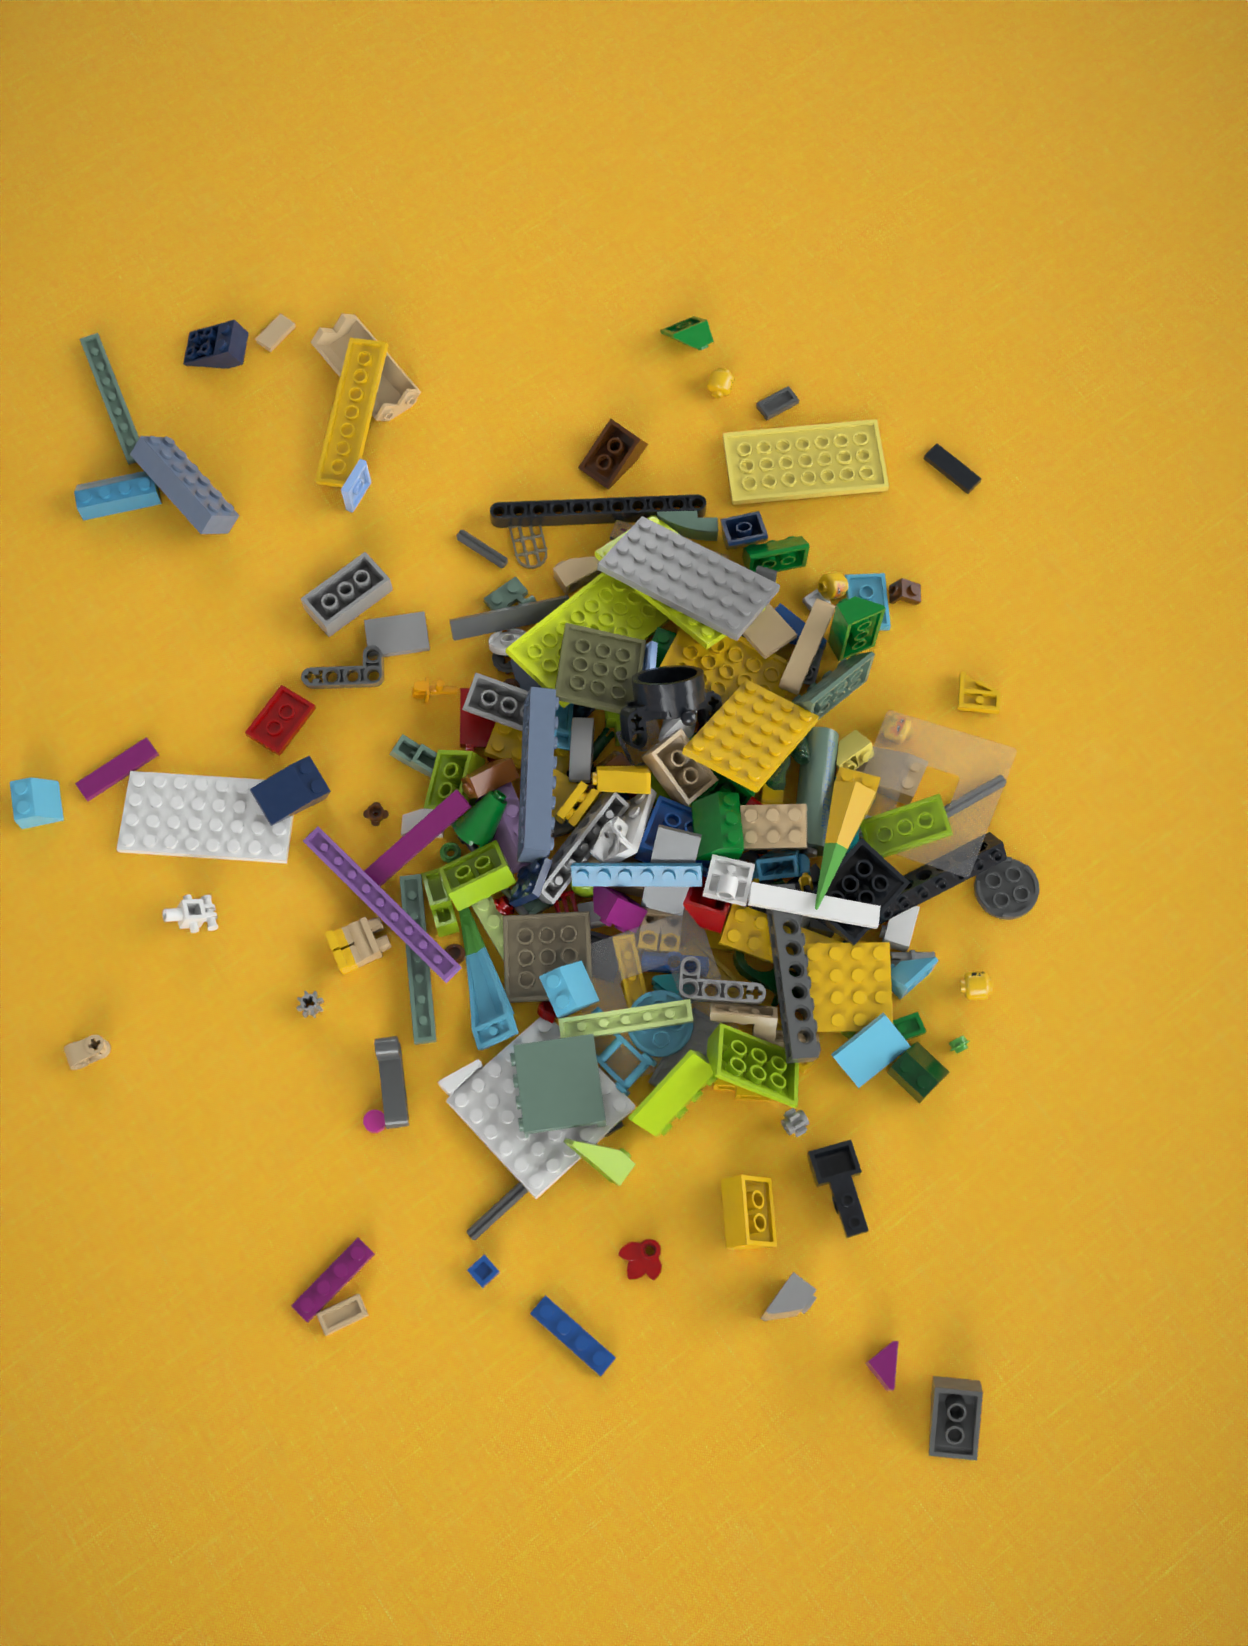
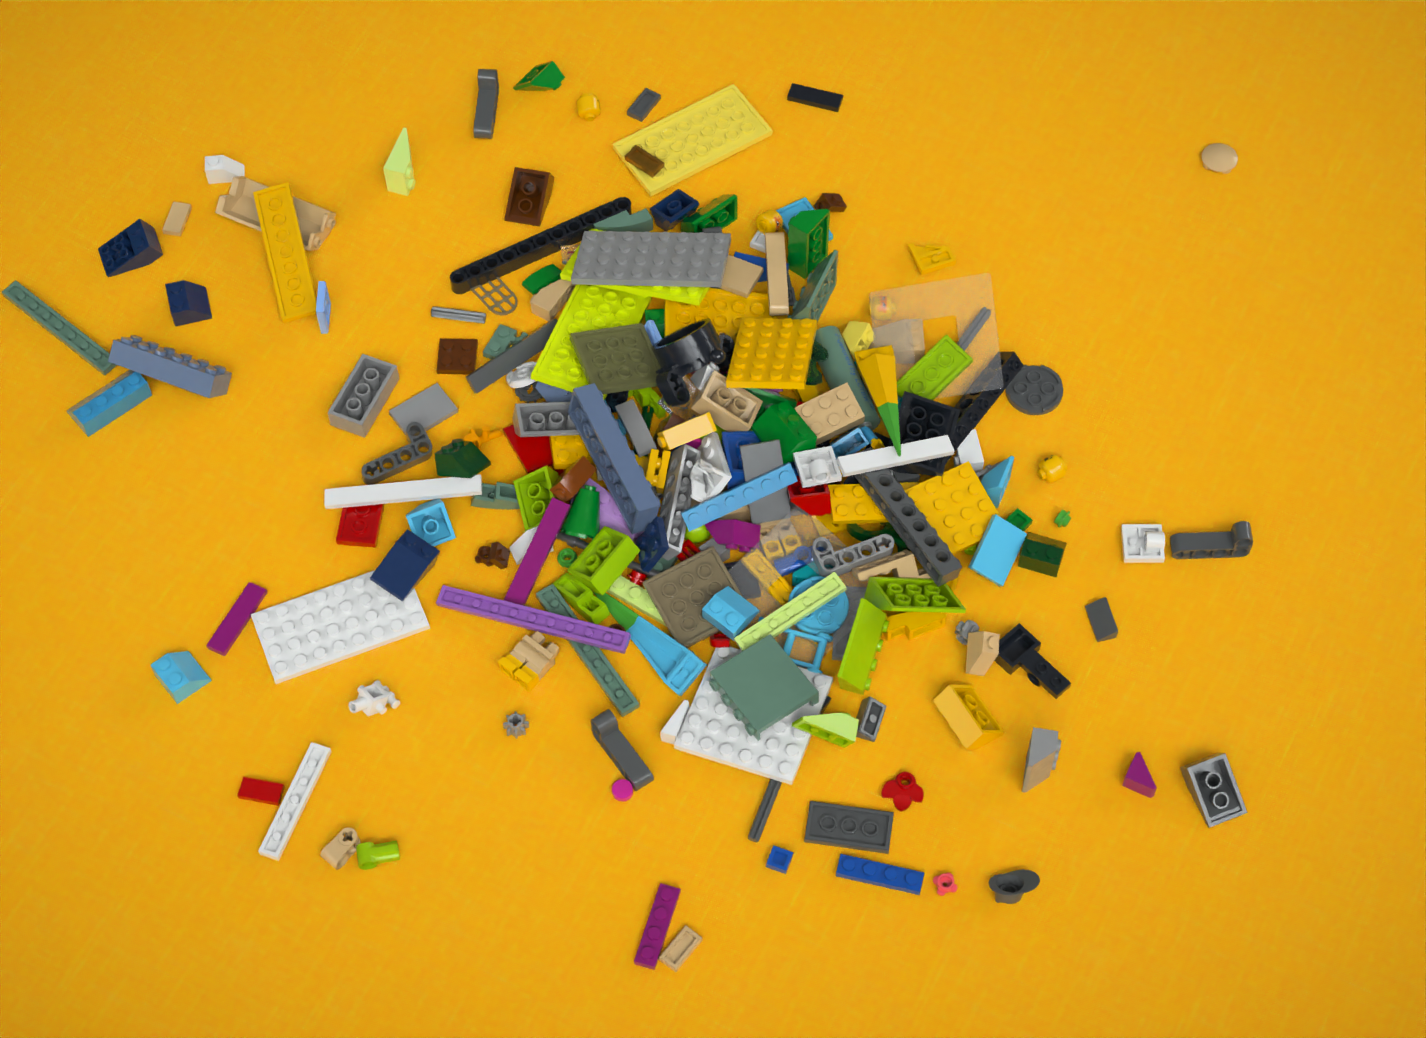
camera: 25 degrees left, 10 degrees down
none -> dark blue slope [165,280,212,327]
none -> white slope [205,155,245,184]
none -> red tile [237,777,285,806]
none -> white plate [258,742,332,861]
none -> white tile [324,474,482,509]
none -> lime piece [356,840,400,870]
none -> yellowish green slope [383,127,416,196]
none -> medium azure slope [405,499,456,547]
none -> dark green slope [434,439,491,478]
none -> reddish brown plate [437,338,478,375]
none -> dark grey beam [474,69,499,139]
none -> reddish brown plate [489,542,510,569]
none -> green slope [522,264,561,295]
none -> pearl gold tile [625,145,664,178]
none -> dark grey tile [804,801,894,854]
none -> dark grey slope [856,696,886,742]
none -> coral plate [933,873,958,896]
none -> tan slope [966,631,1000,676]
none -> dark grey piece [988,869,1040,904]
none -> dark grey slope [1085,597,1118,642]
none -> white plate [1121,524,1165,563]
none -> dark grey beam [1170,521,1253,559]

